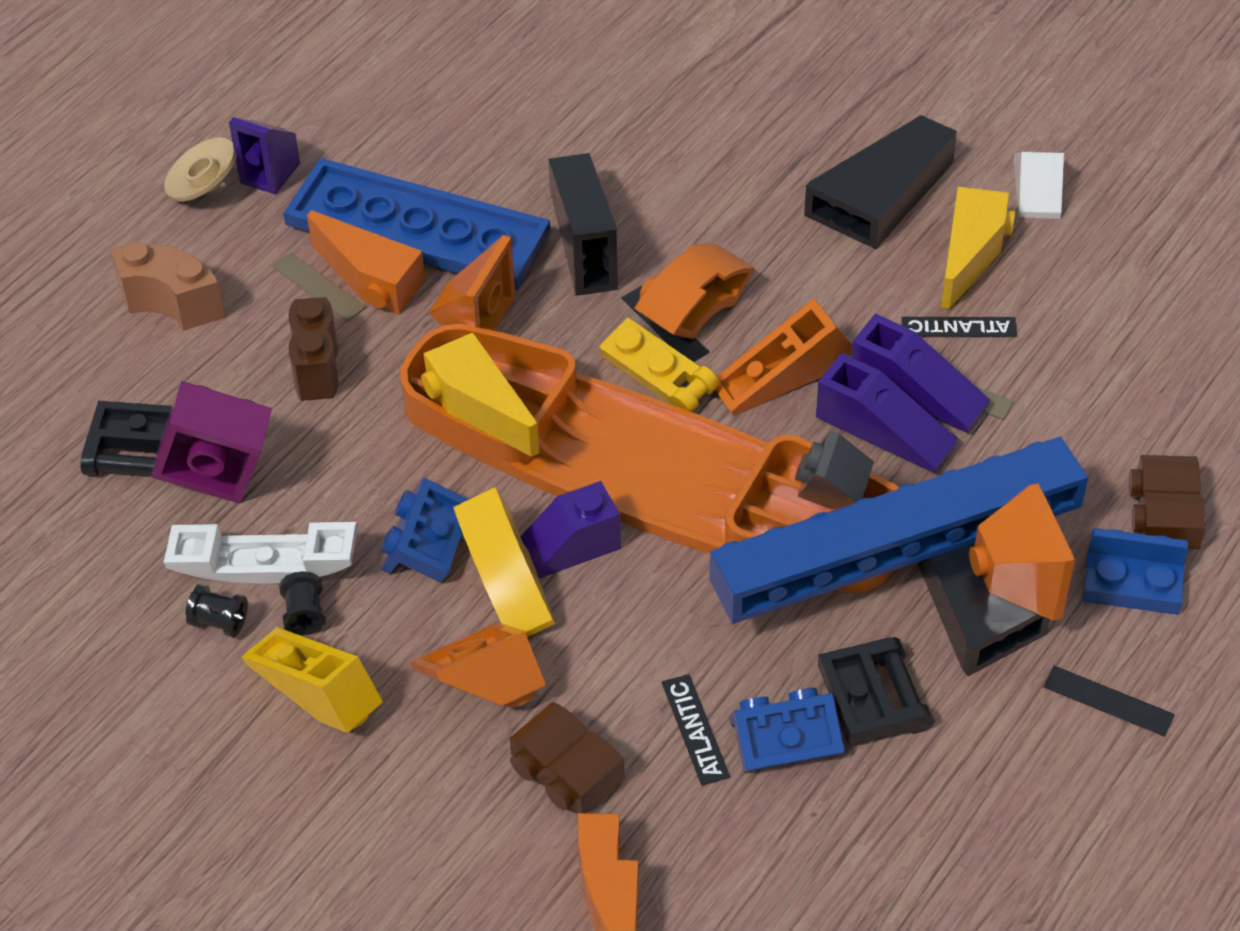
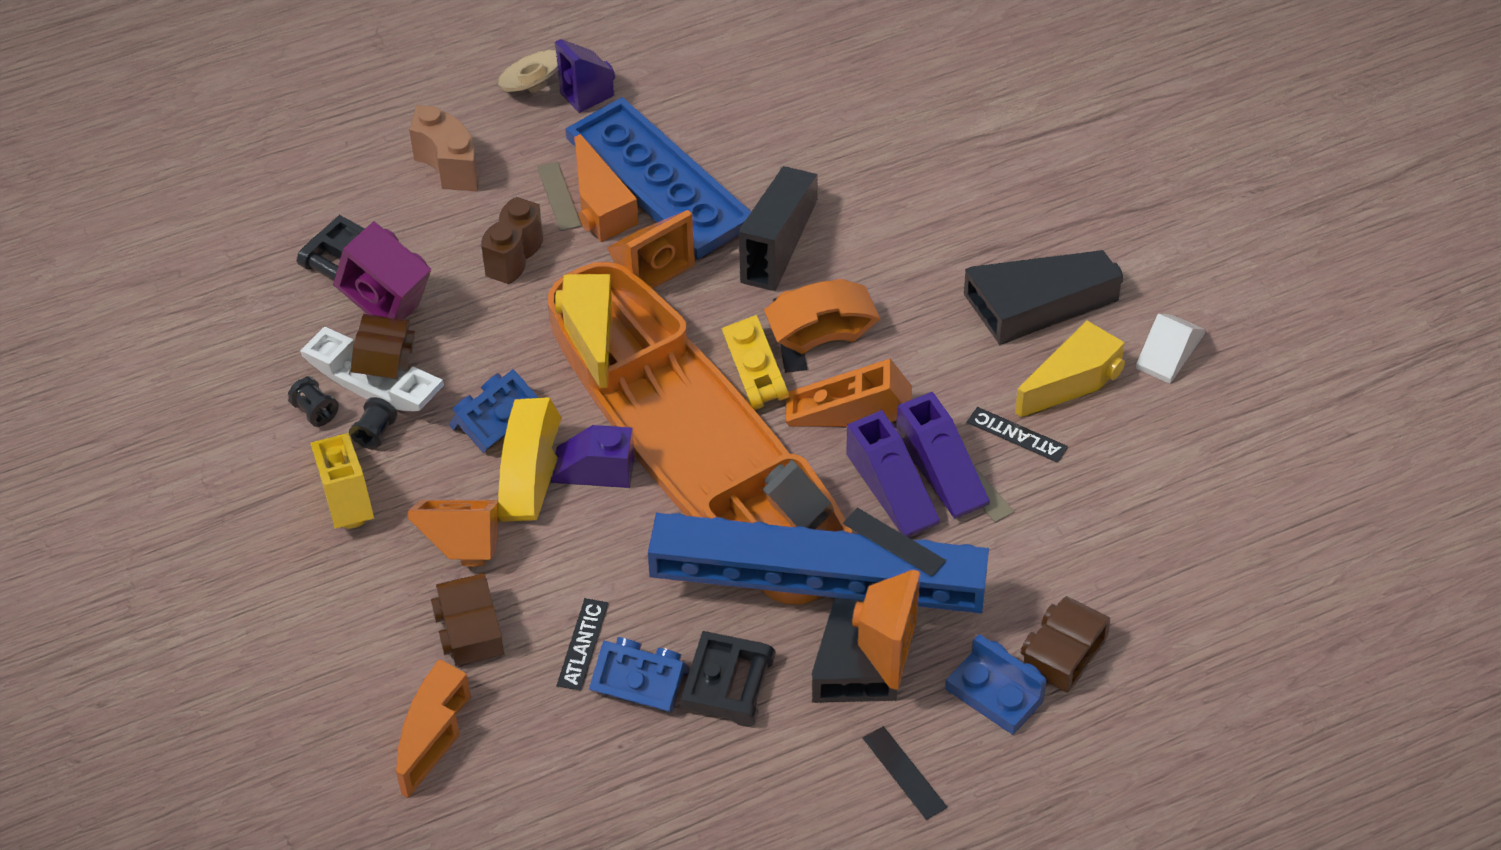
camera: 30 degrees right, 0 degrees up
none -> reddish brown brick [350,313,415,379]
none -> black sticker [842,507,946,577]

